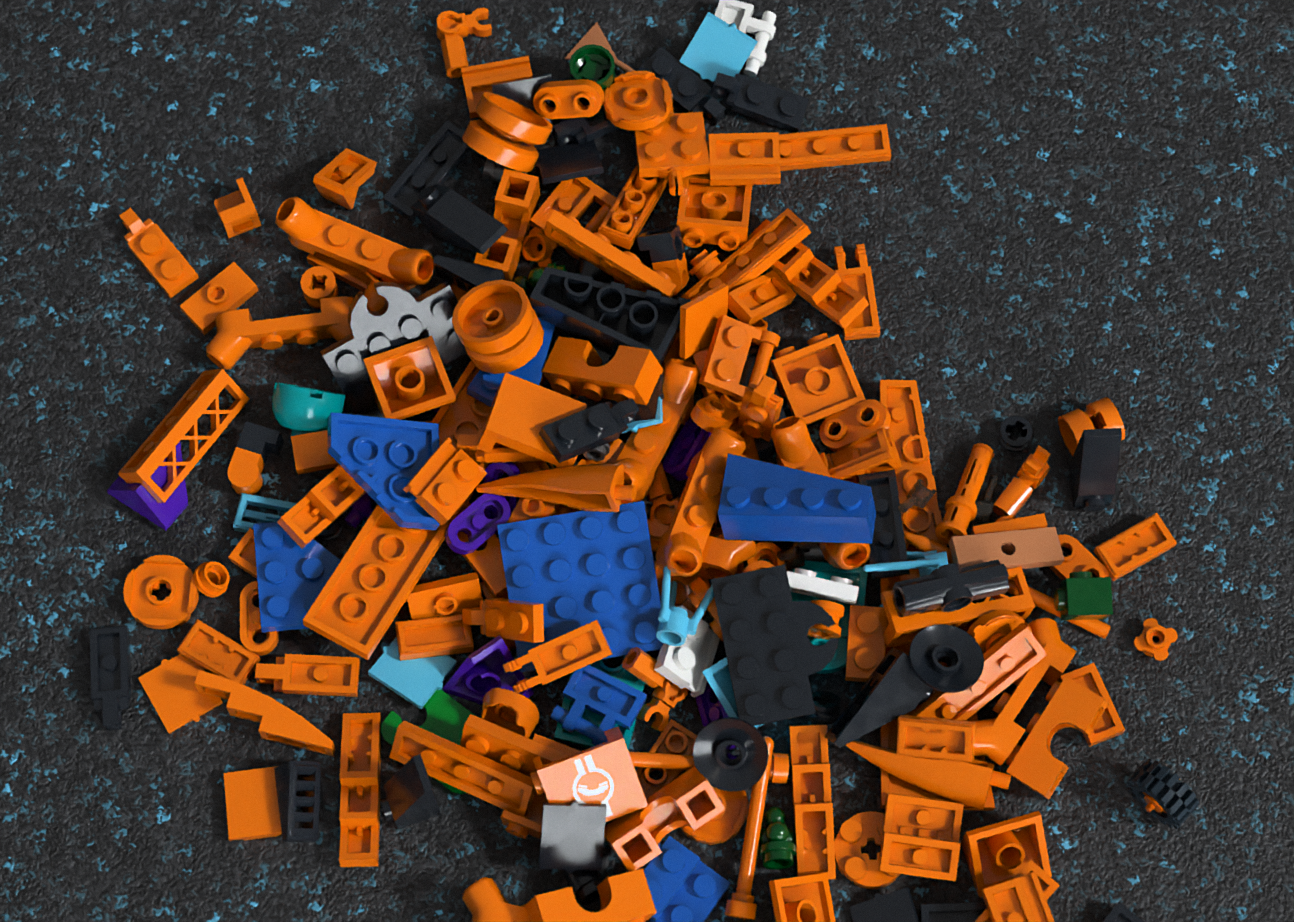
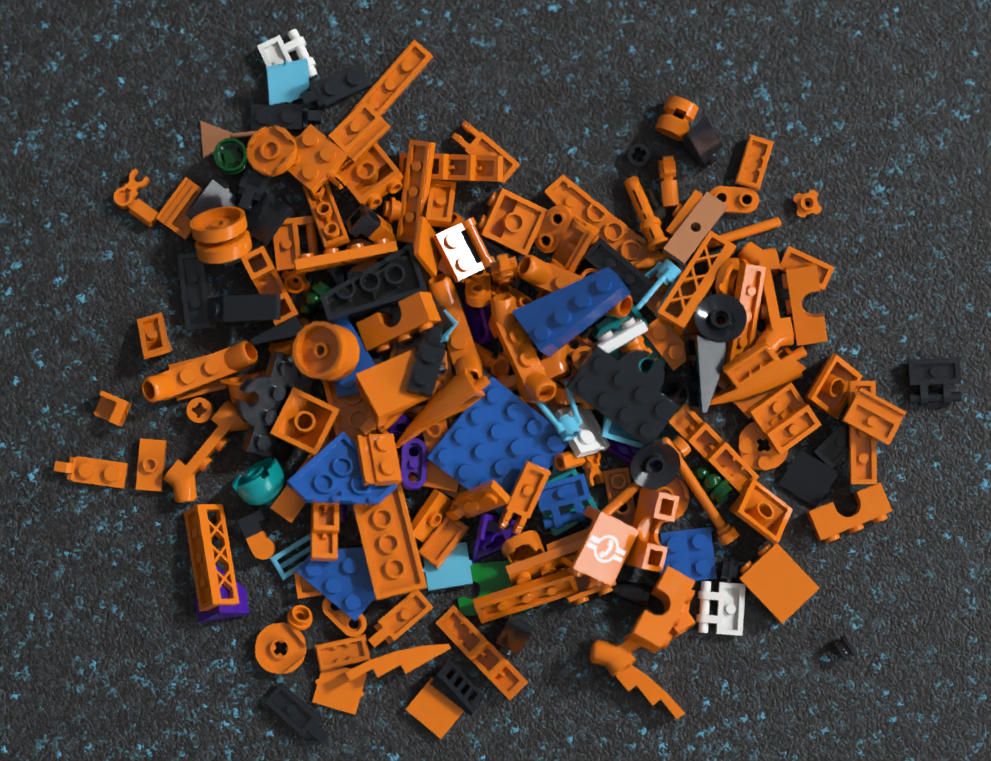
camera: 45 degrees left, 15 degrees up
orange plate [533,79,604,119] -> none
piece [538,800,607,873] -> none
black piece [892,560,1009,616] -> none
clear smoke hand [898,479,936,513] -> none
dark green brick [1054,571,1113,620] -> none
black wheel [1126,759,1199,829] -> none

